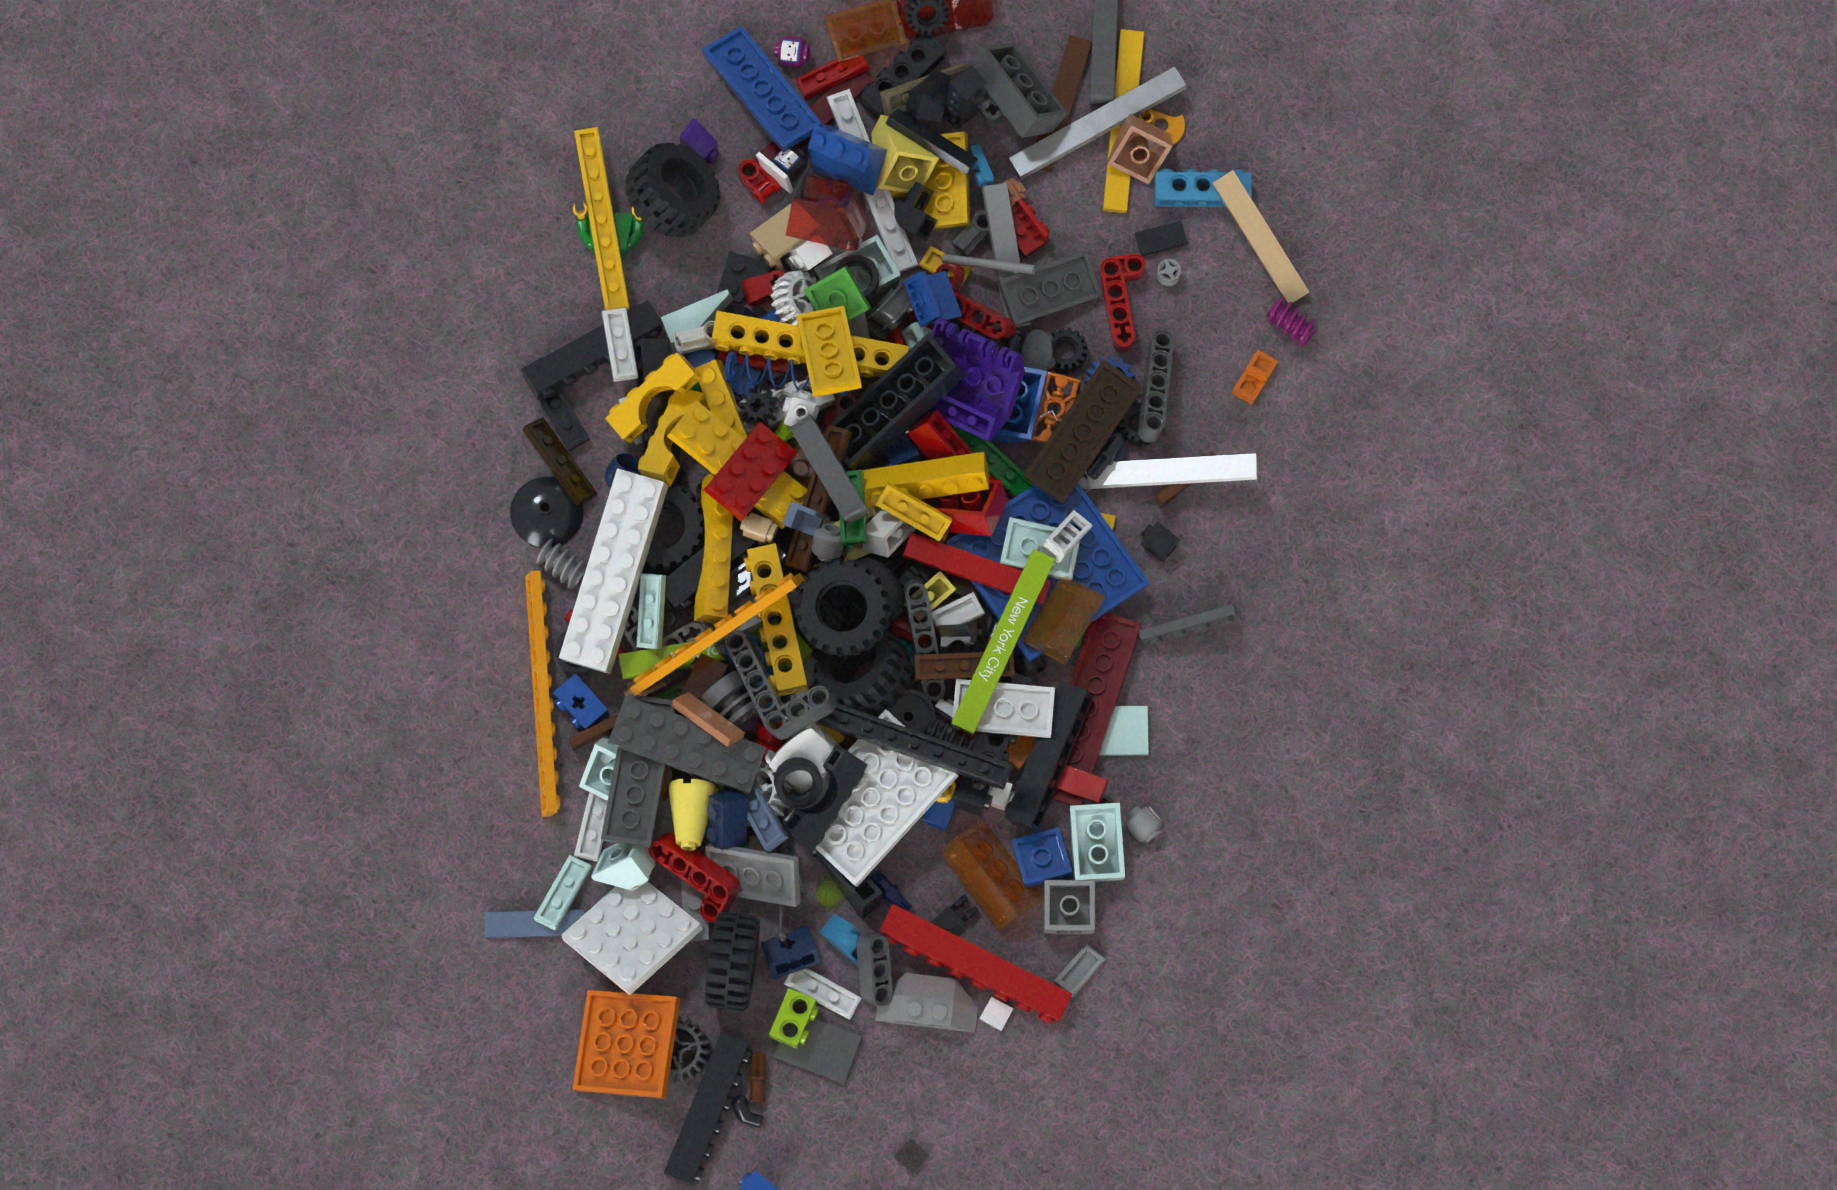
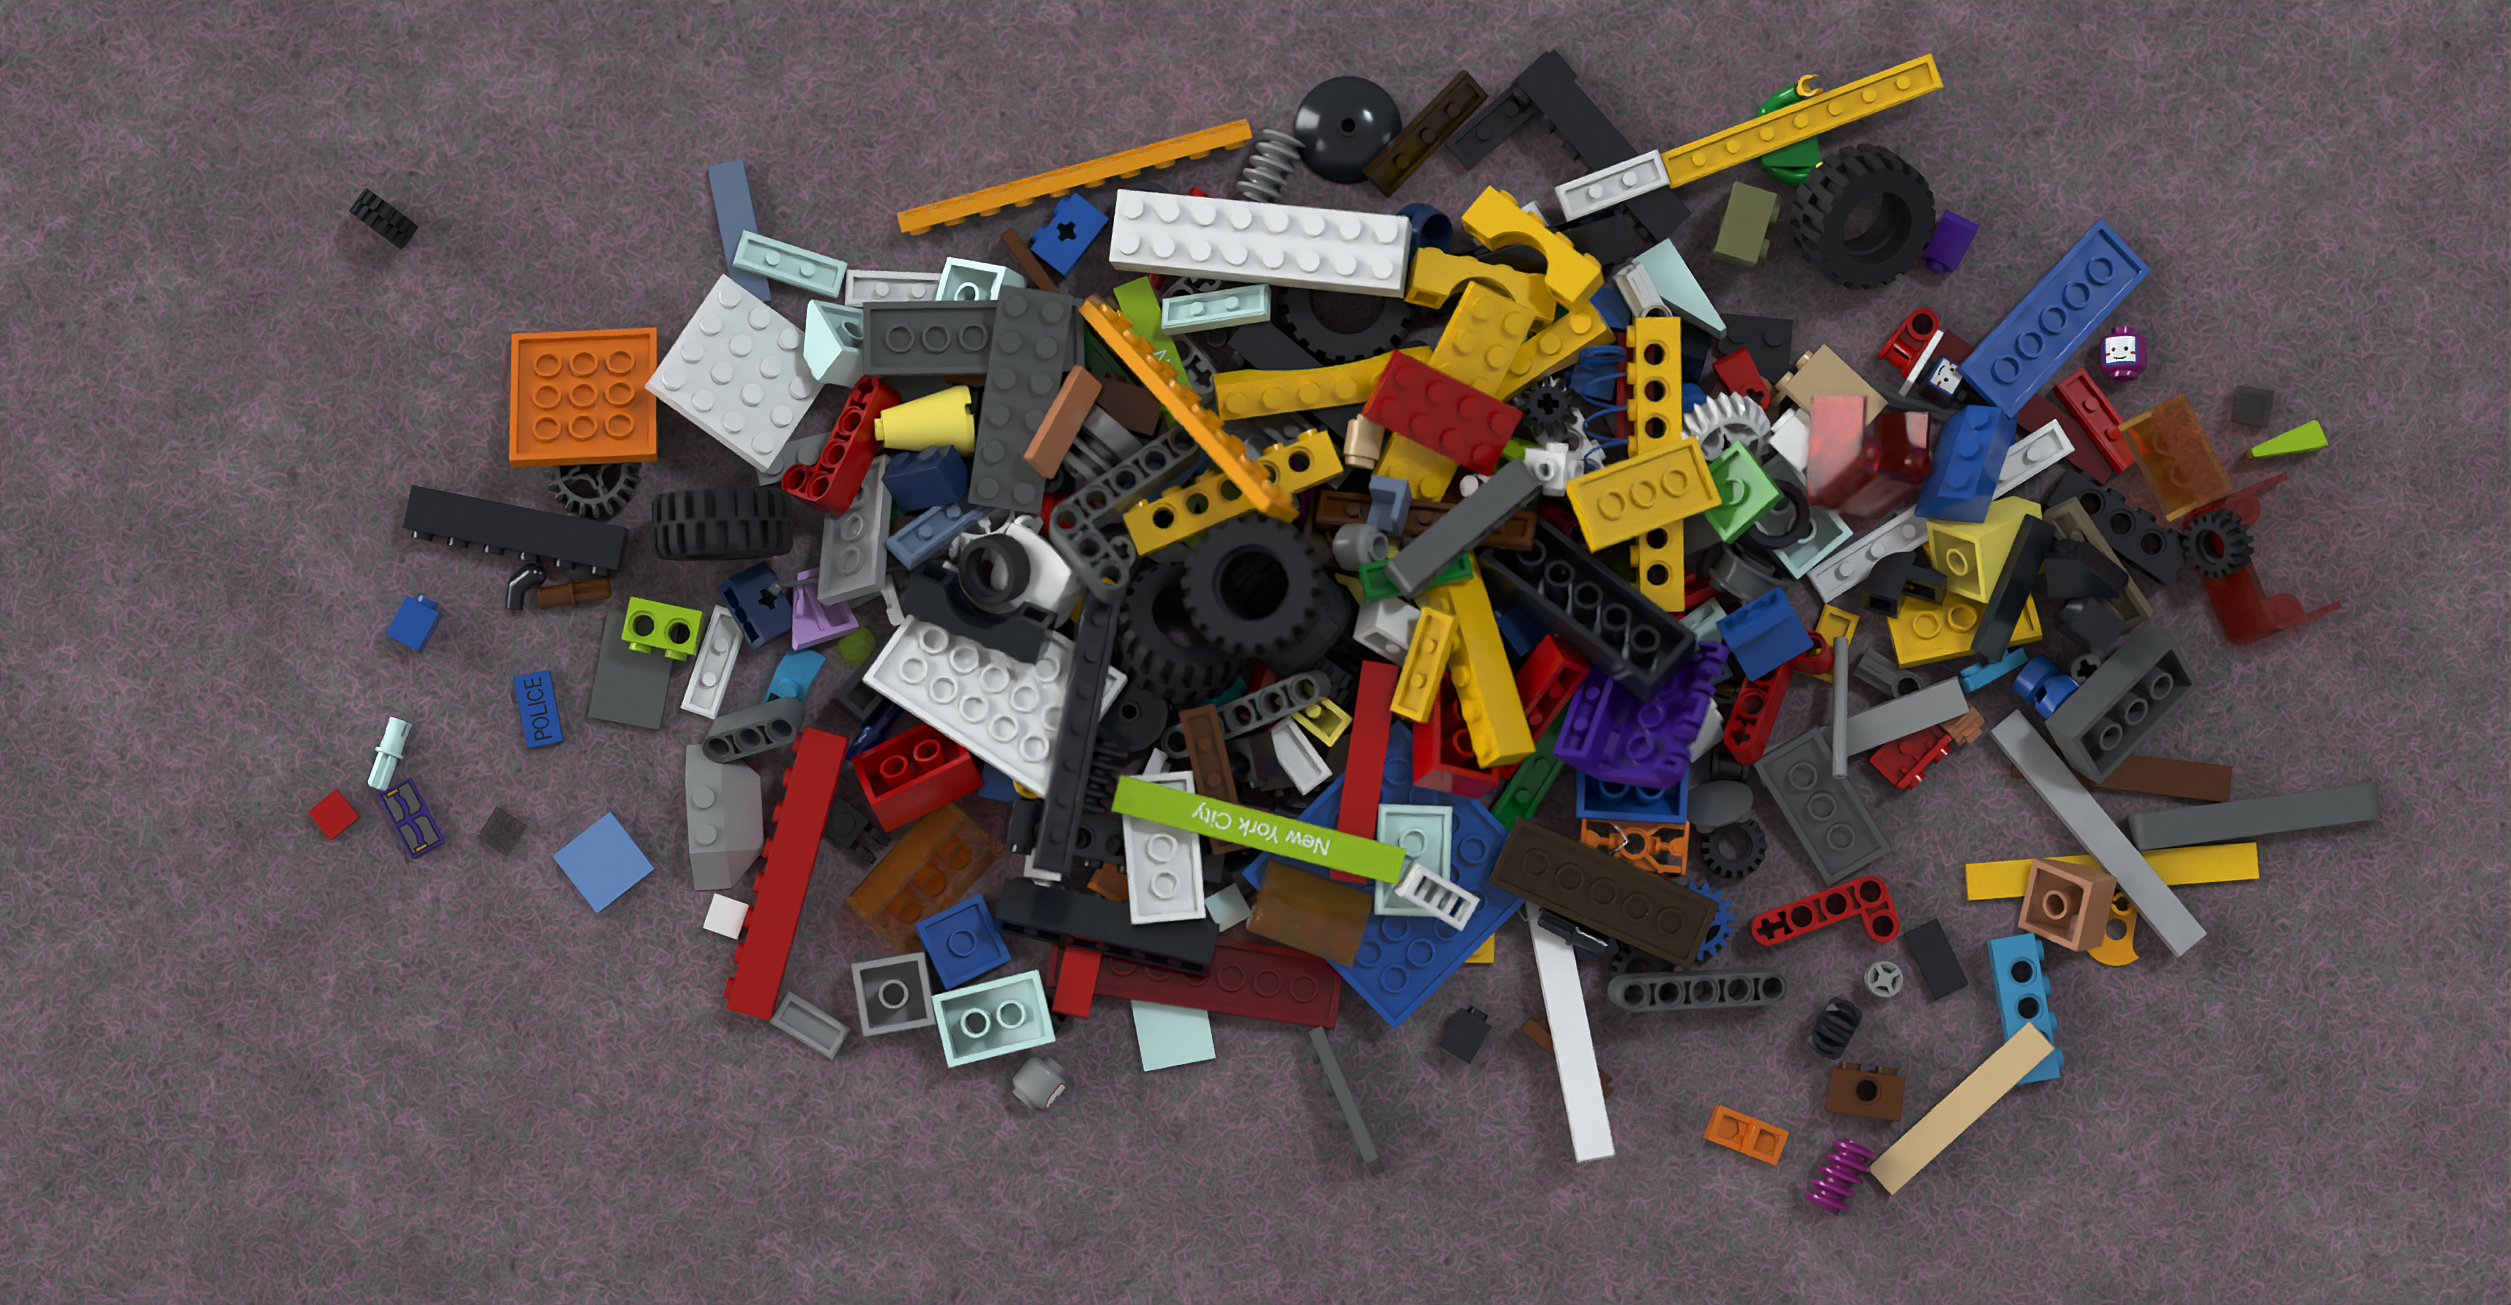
camera: 80 degrees right, 10 degrees up
none -> black tyre [349,188,419,250]
none -> blue tile [513,670,564,749]
none -> medium blue tile [552,812,655,914]
none -> lavender wing [792,567,859,651]
none -> red brick [850,722,985,833]
none -> white tile [881,574,905,626]
none -> light aqua tile [1204,883,1253,932]
none -> olive brick [1709,181,1781,272]
none -> black gear [1808,997,1862,1060]
none -> reddish brown brick [1824,1061,1906,1121]
none -> blue wheel [2012,654,2080,719]

